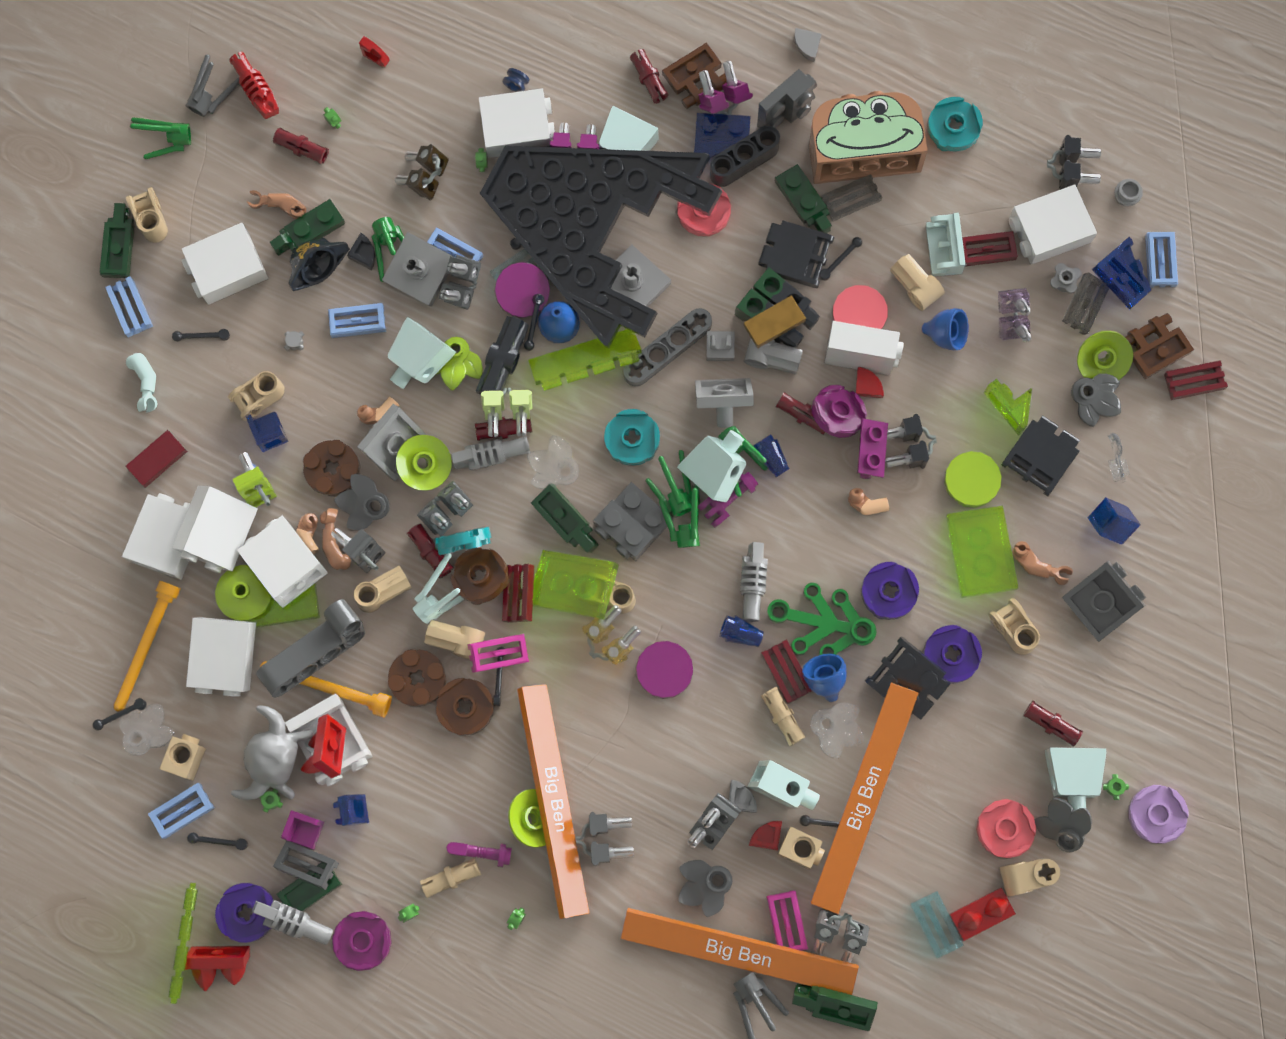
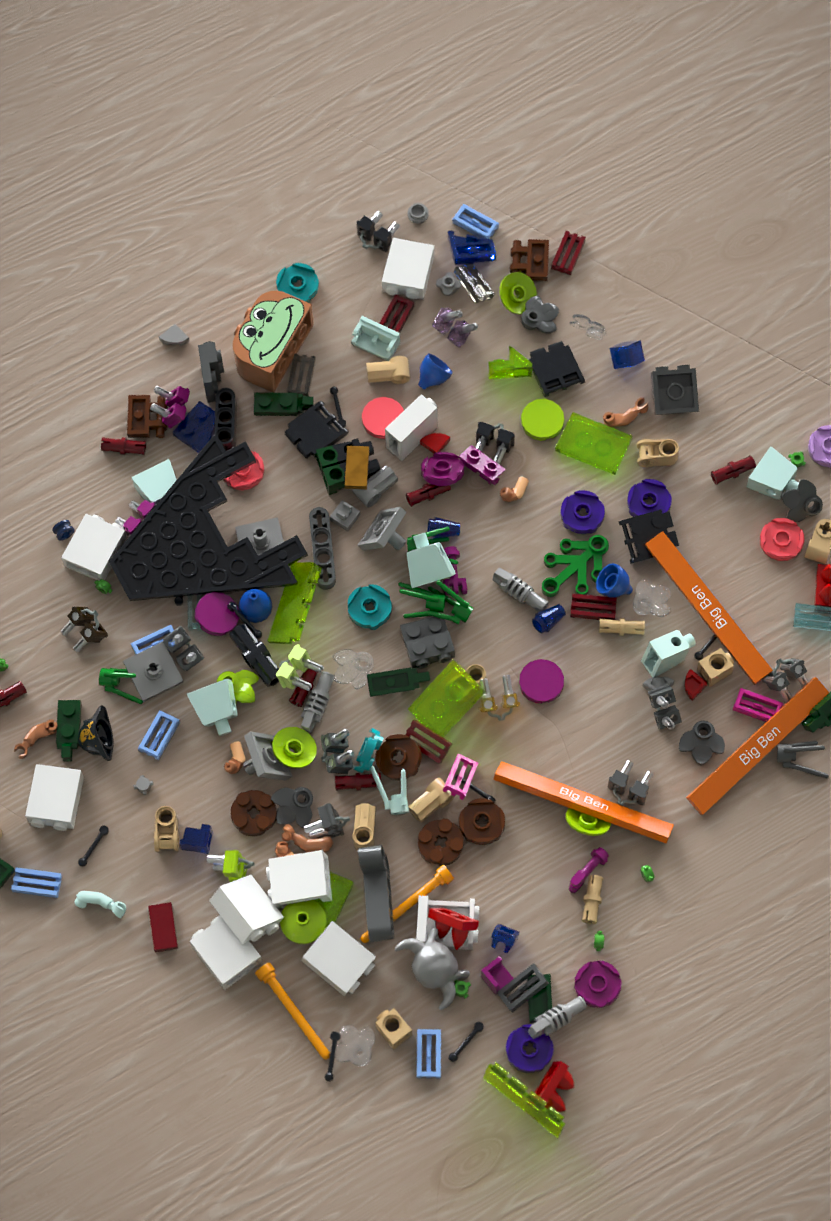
camera: 60 degrees left, 10 degrees down
black tile [347,233,375,271] -> none

